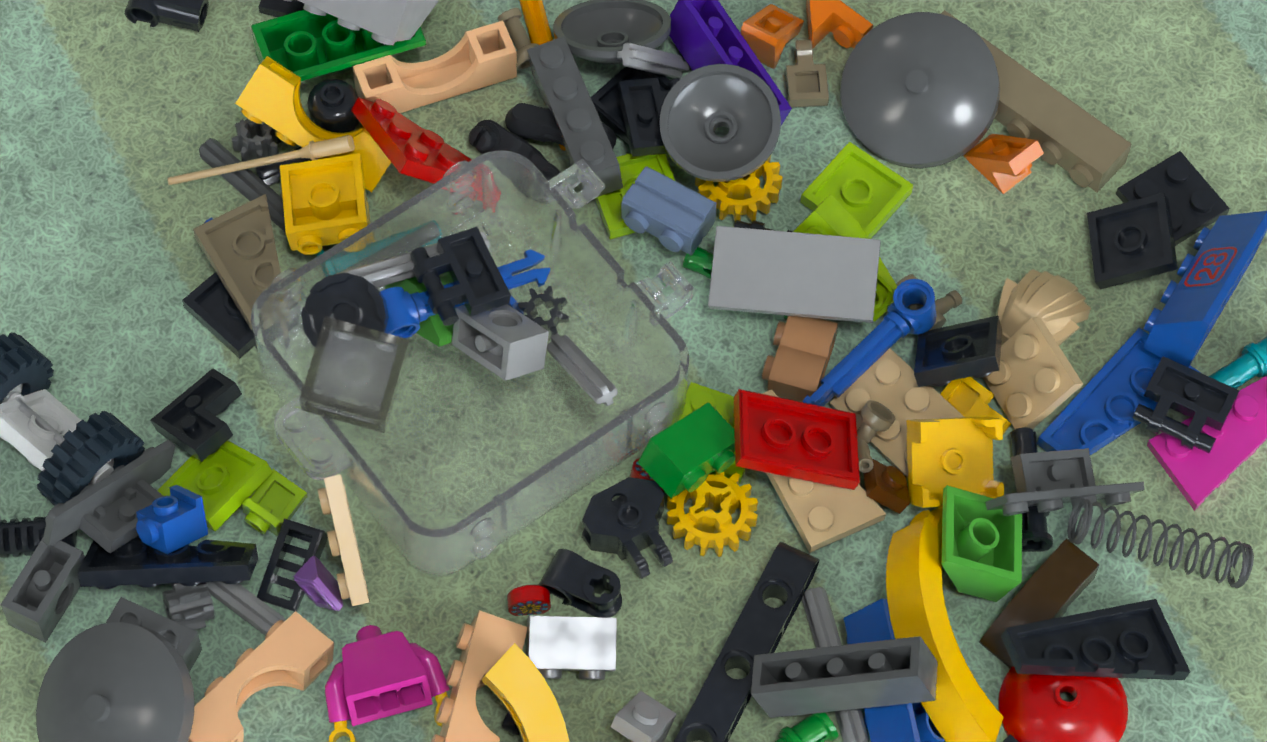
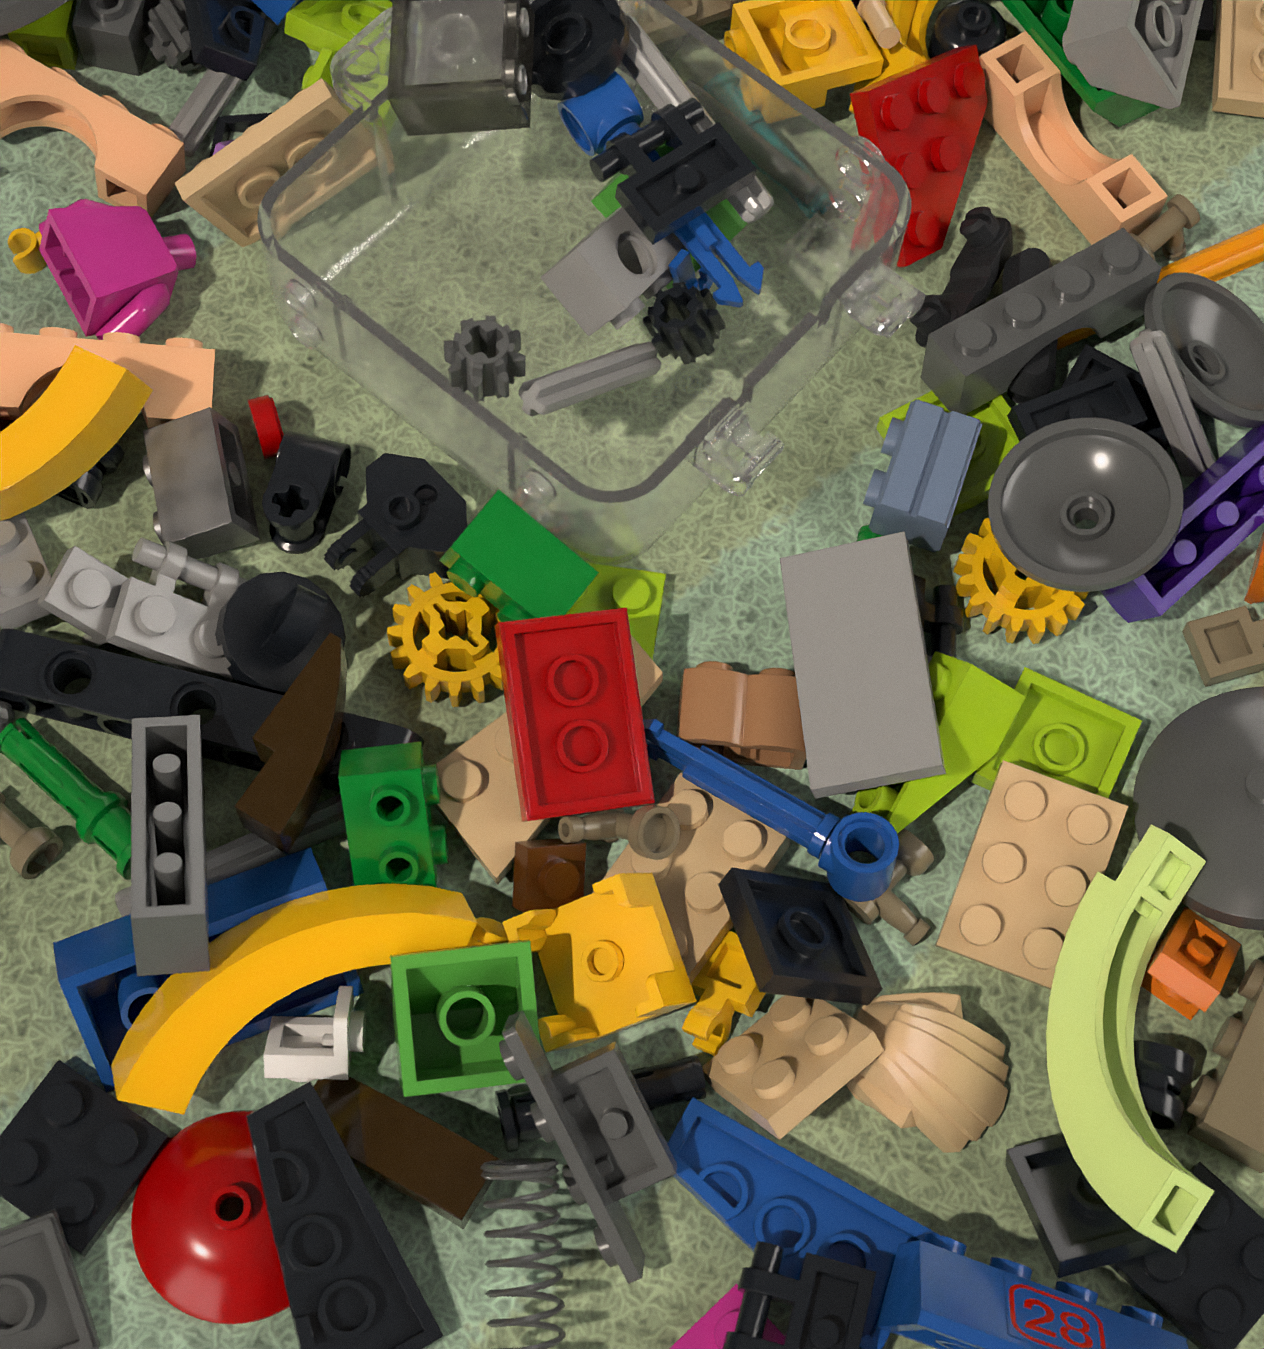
camera: 75 degrees right, 5 degrees up
none -> light grey plate [106,537,248,682]
none -> black tile [215,572,346,695]
none -> dark brown slope [234,632,347,854]
none -> white bracket [264,986,366,1082]
none -> green brick [338,742,449,888]
none -> dark grey gear [443,315,526,402]
none -> tan plate [935,760,1128,990]
none -> yellowish green arch [1046,824,1214,1252]
none -> black wheel [1134,1040,1196,1130]

